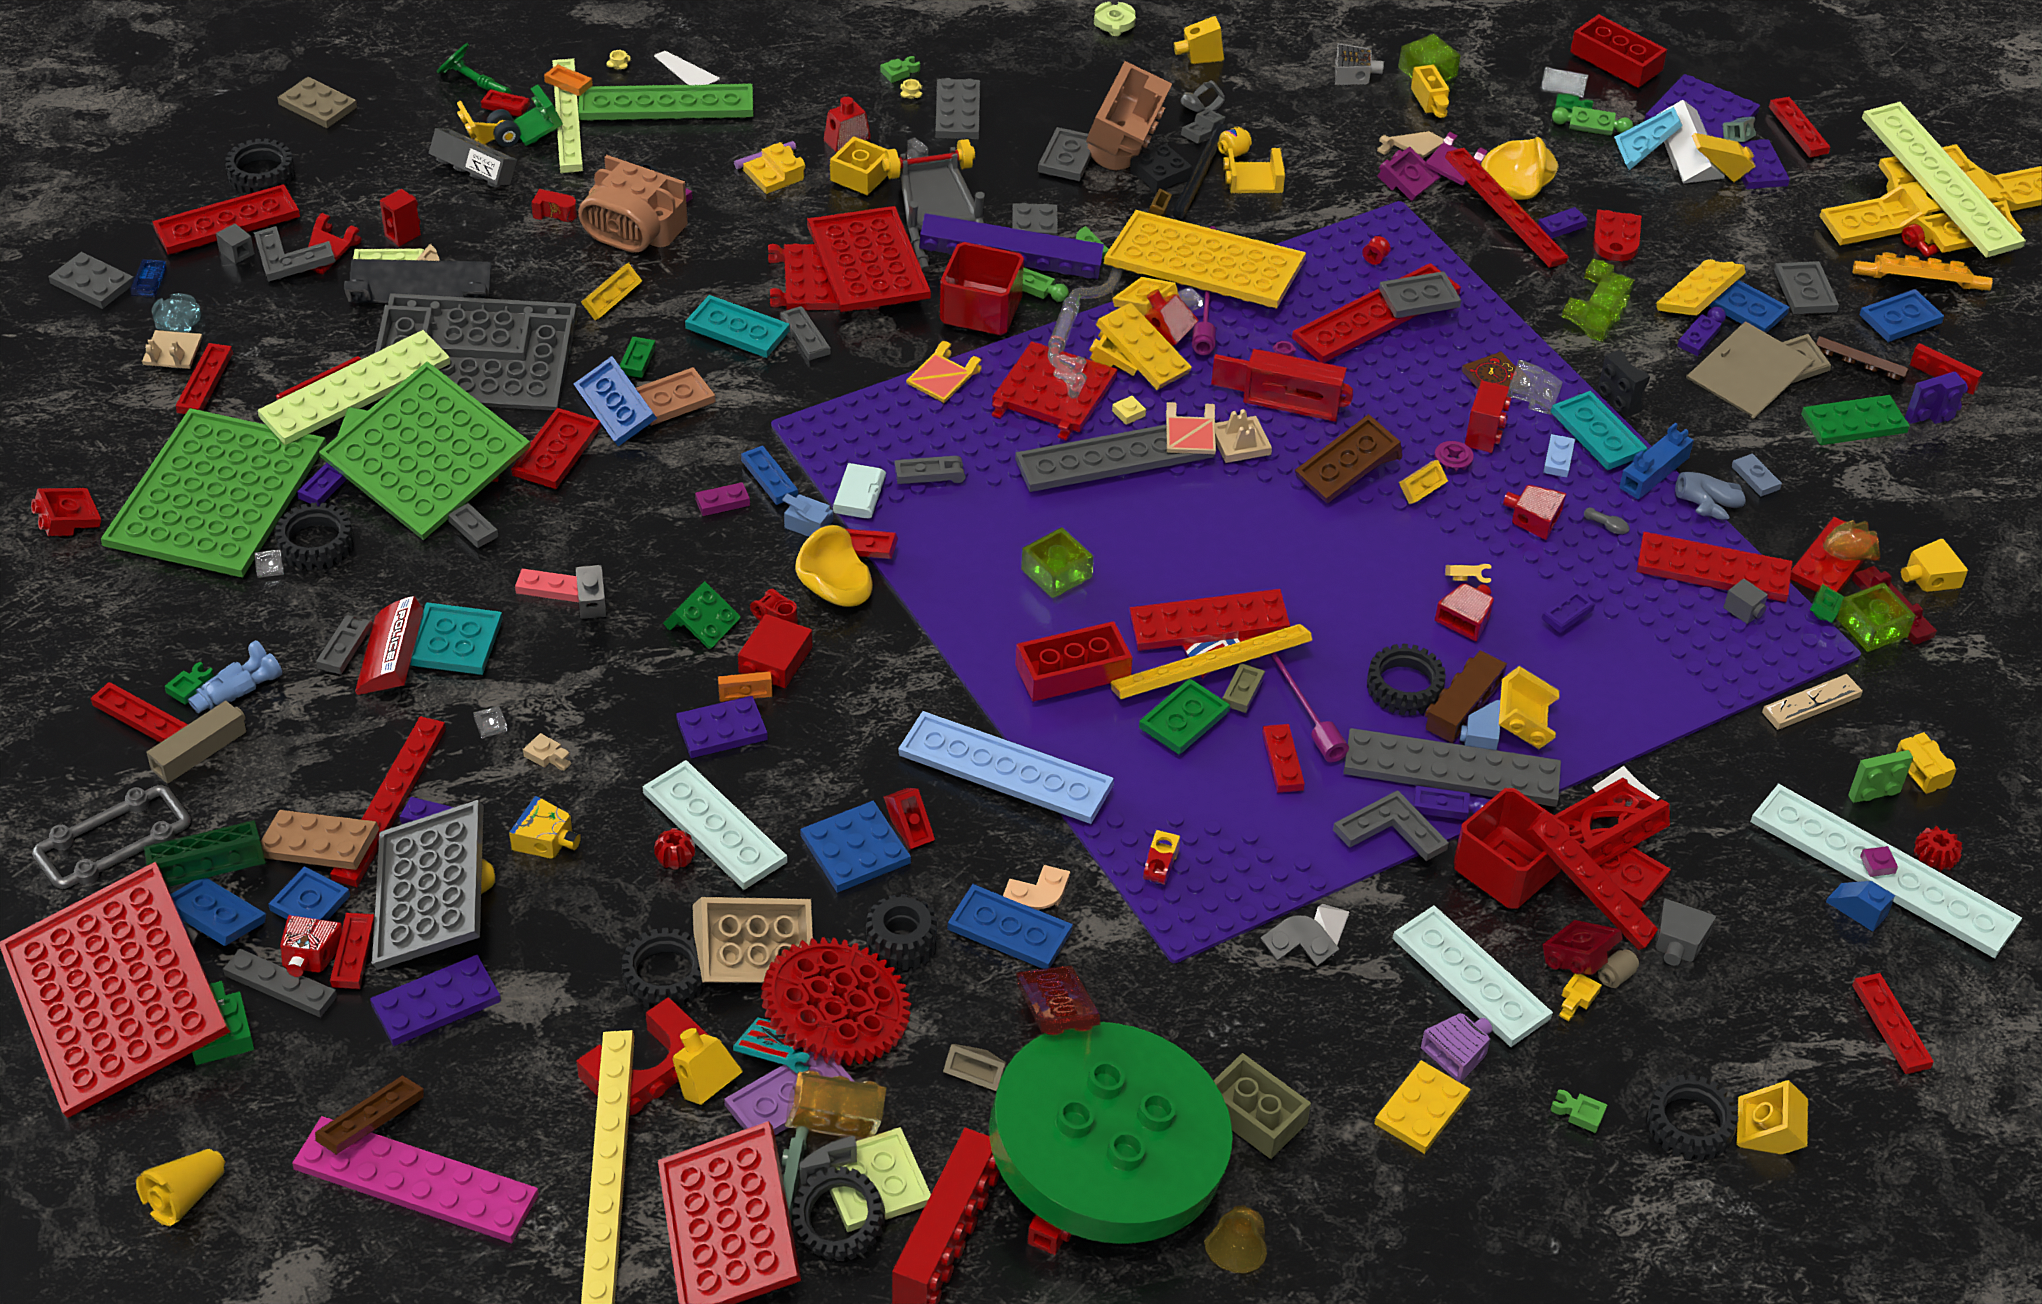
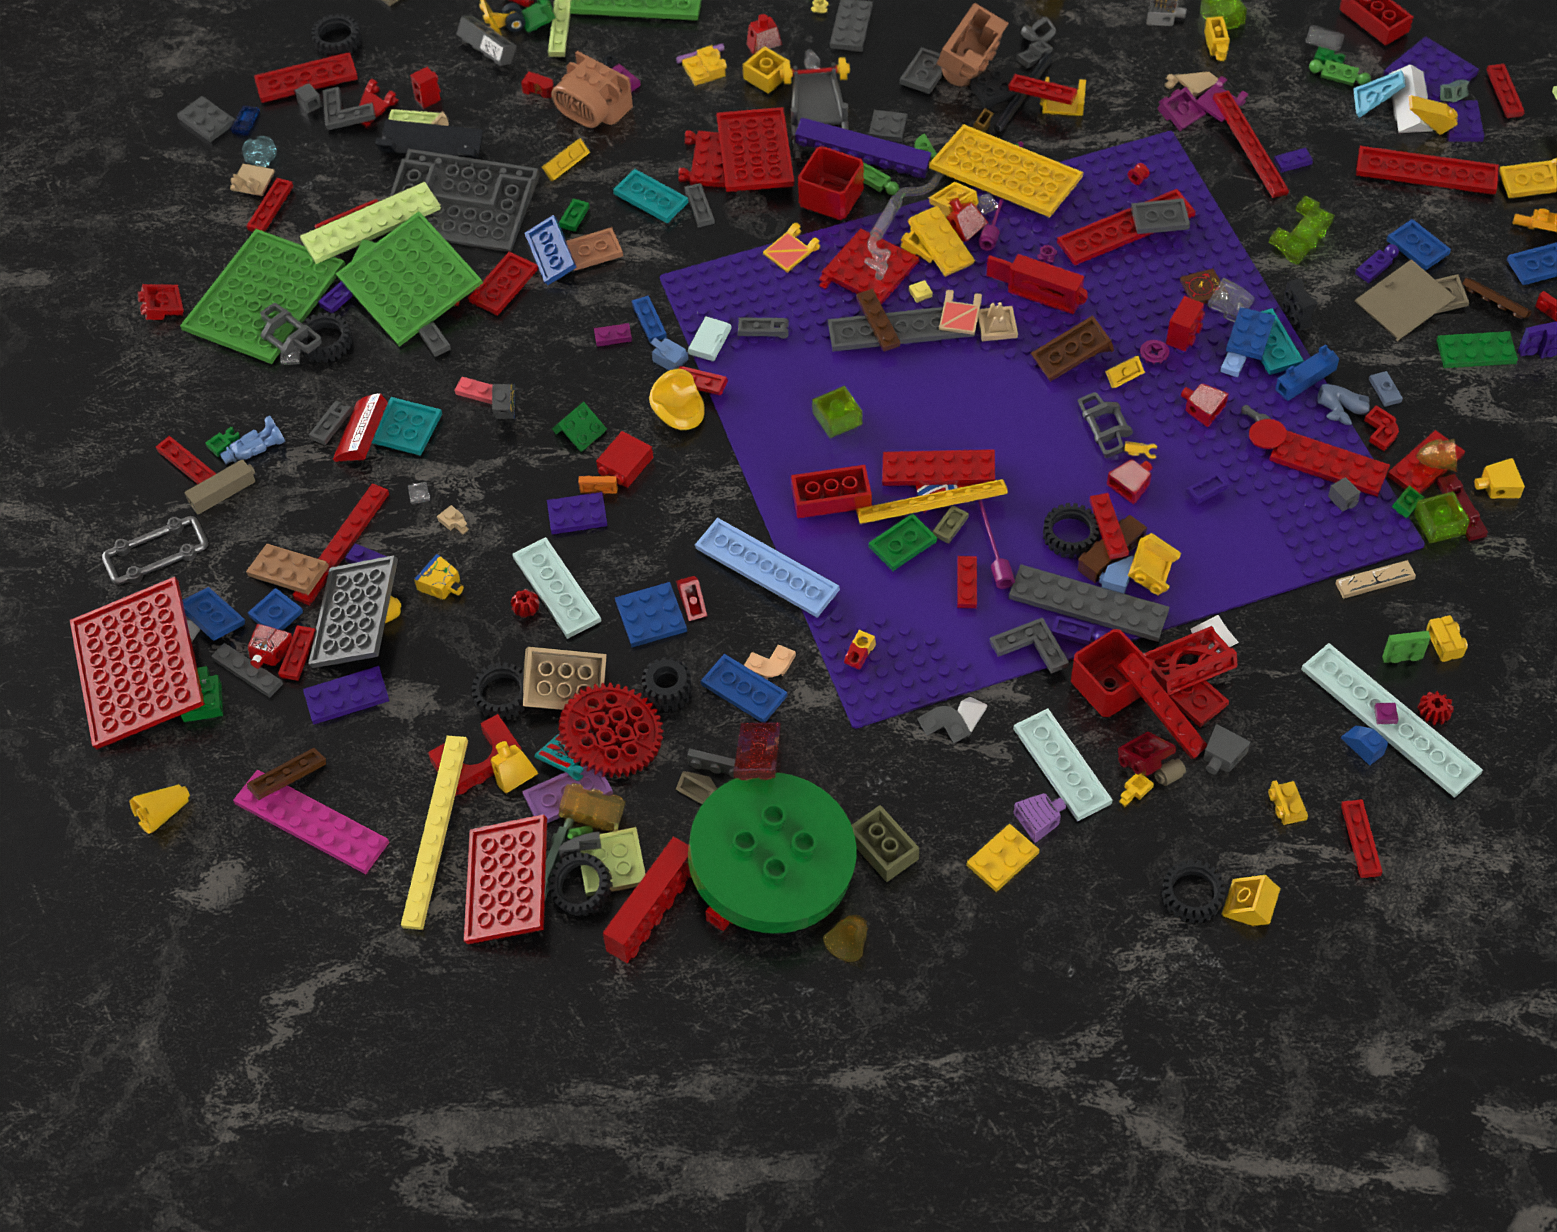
camera: 15 degrees right, 10 degrees up
dark green fence [144,820,265,887] -> none
red piece [750,589,798,624] -> none
yellow head [1218,127,1251,157] -> none
yellow piece [1481,137,1558,200] -> none
bright green plate [1551,1090,1607,1133] -> none
red plate [1593,210,1641,261] -> none
yellow plate [1656,259,1746,316] -> none
dark grey plate [1774,261,1839,314] -> none
none -> dark grey bar [260,303,322,356]
none -> bright green hand [568,826,593,839]
none -> dark grey plate [687,749,767,778]
none -> reddish brown plate [856,289,900,352]
none -> red plate [1009,74,1078,105]
none -> dark grey bar [1078,392,1133,458]
none -> red plate [1090,493,1129,559]
none -> blue plate [1226,307,1275,360]
none -> red piece [1249,419,1287,449]
none -> yellow bracket [1268,780,1308,825]
none -> red plate [1356,146,1499,194]
none -> red plate [1364,406,1399,451]

